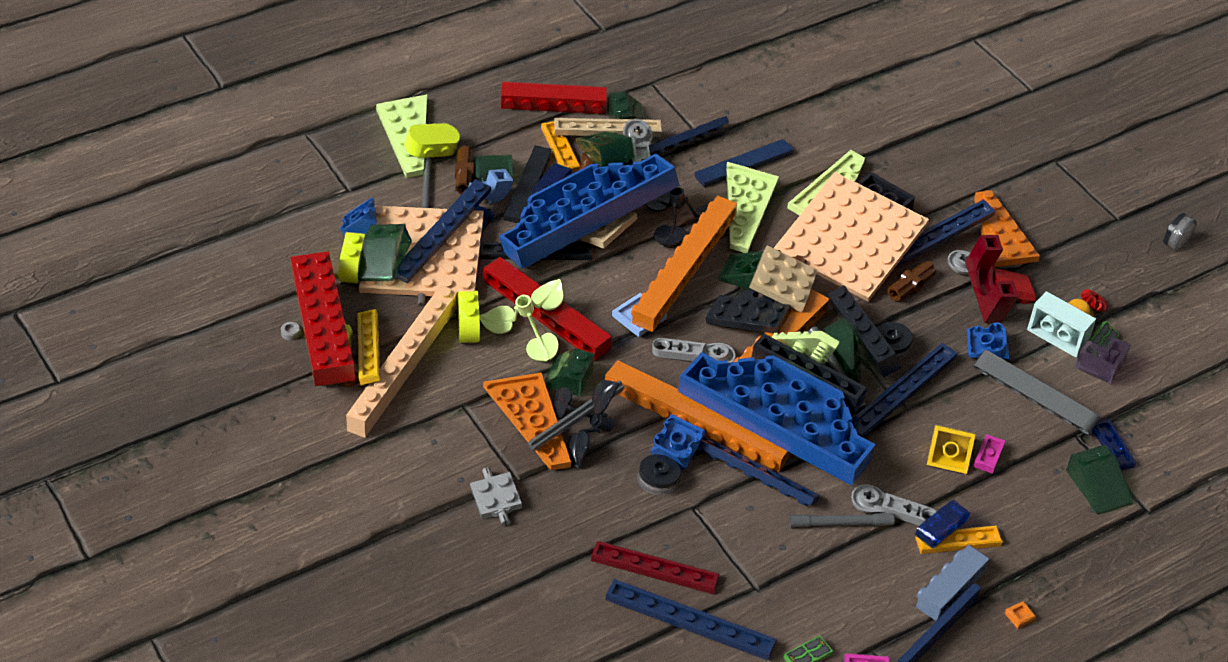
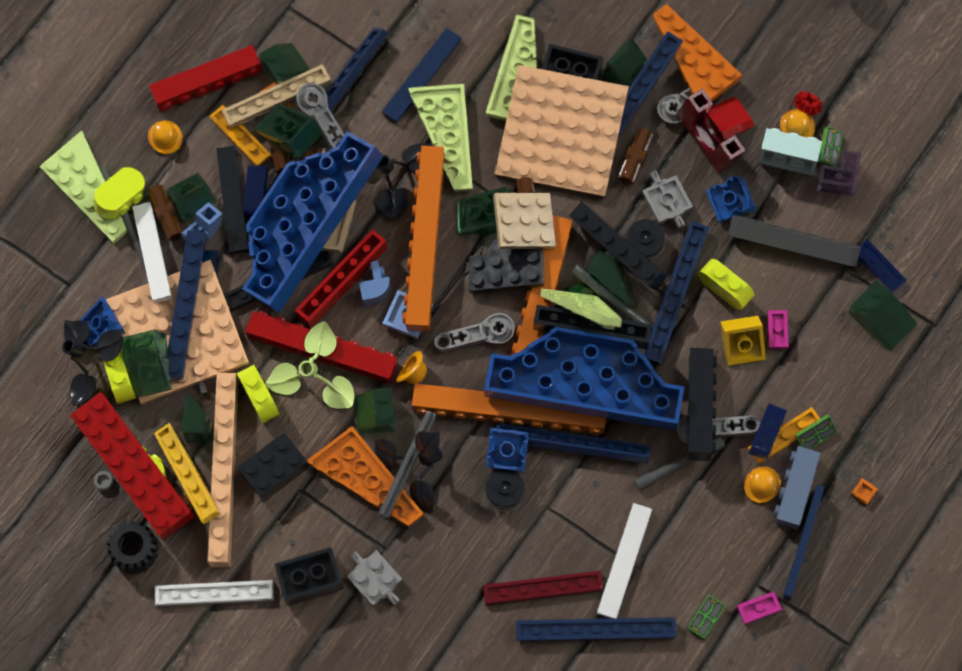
camera: 15 degrees left, 25 degrees up
none -> black plant [62,320,124,406]
none -> black tyre [106,520,159,574]
none -> white tile [133,202,172,303]
none -> light orange hat [148,120,182,154]
none -> white tile [155,580,274,607]
none -> clear green slope [181,394,214,444]
none -> black brick [237,432,310,503]
none -> black brick [274,547,344,606]
none -> red brick [295,229,388,329]
none -> medium blue brick [359,261,391,306]
none -> light orange hat [396,351,427,384]
none -> white tile [597,503,652,619]
none -> clear green slope [605,38,647,88]
none -> light grey plate [642,171,693,229]
none -> black brick [687,348,717,461]
none -> neon yellow brick [698,259,755,310]
none -> light orange hat [744,467,781,503]
none -> tile [795,415,838,449]

